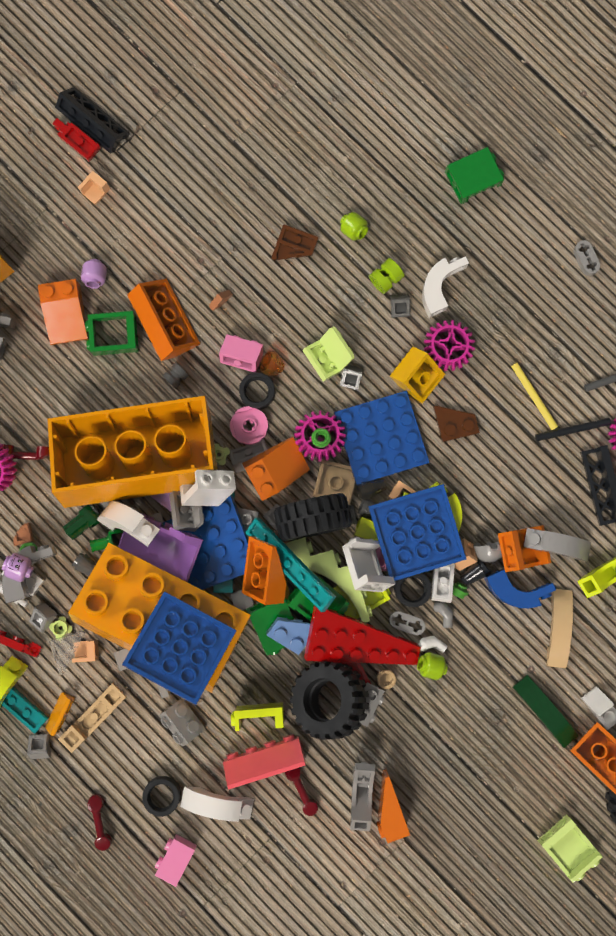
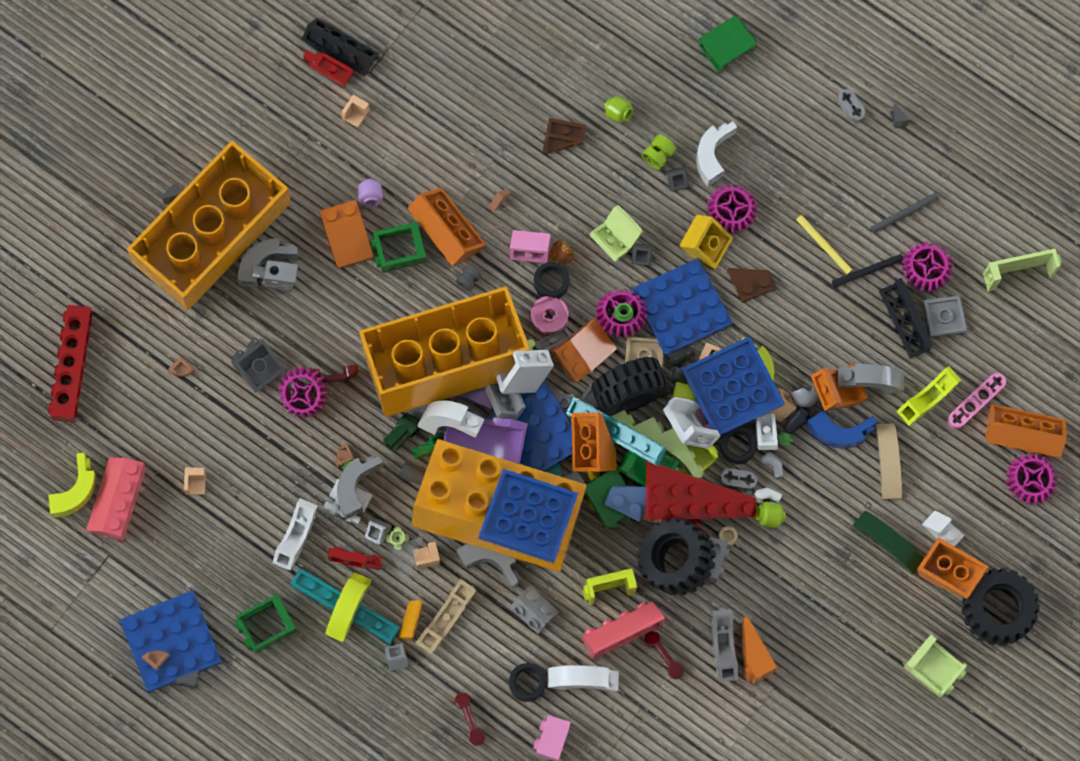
camera: 15 degrees left, 10 degrees down
lavender head [2,553,34,582] -> none

